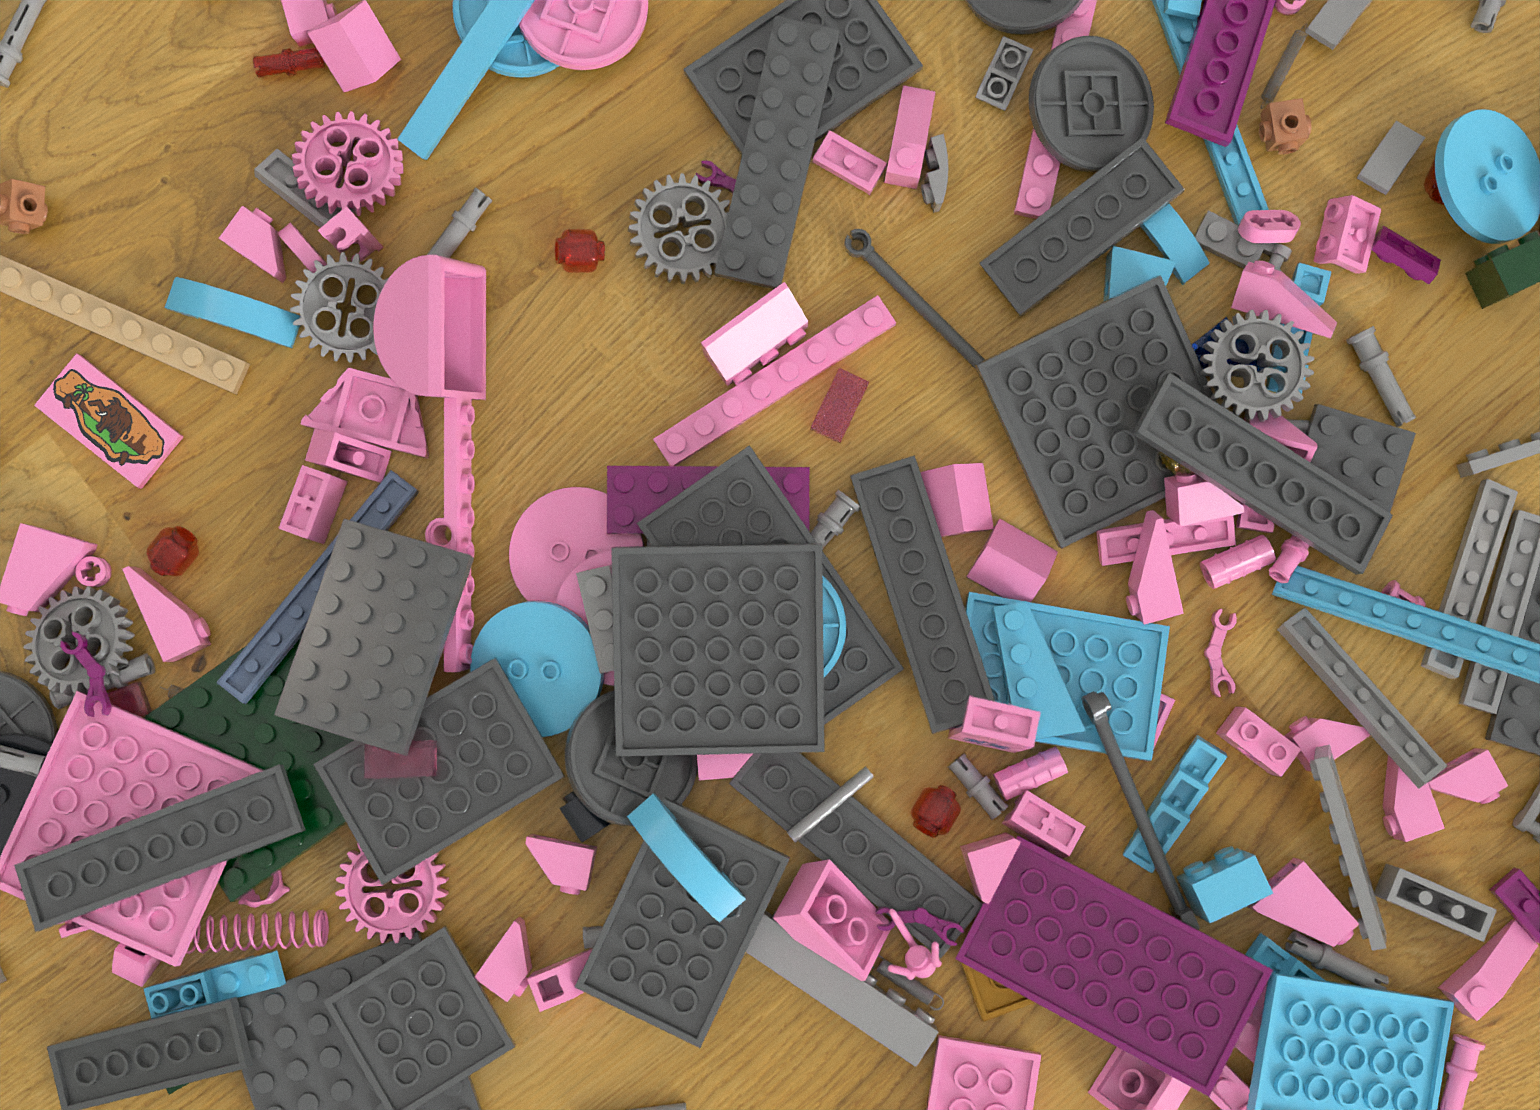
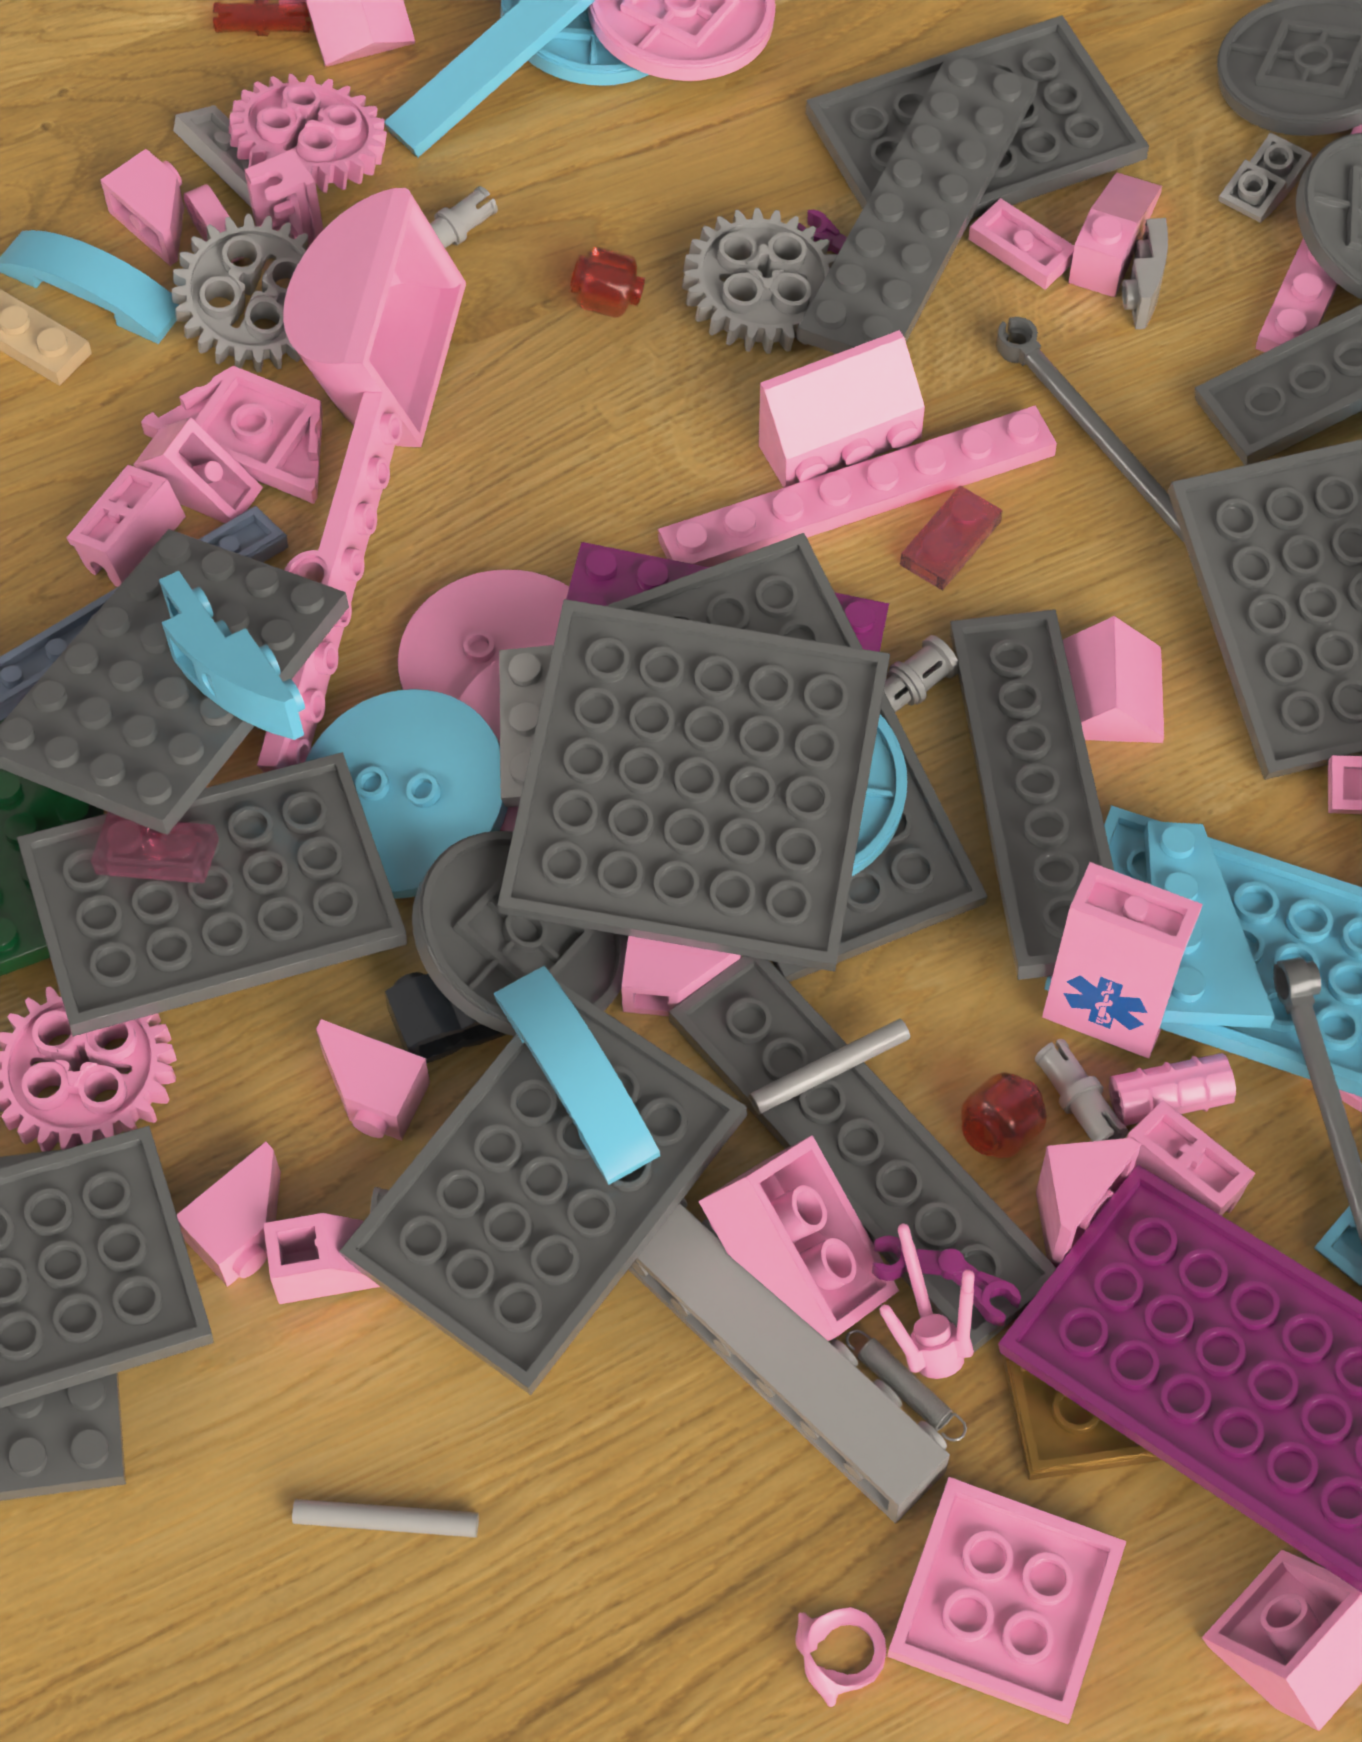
camera: 10 degrees right, 25 degrees down
bright pink slope [966,519,1058,602] -> none
none -> medium azure slope [159,571,305,740]

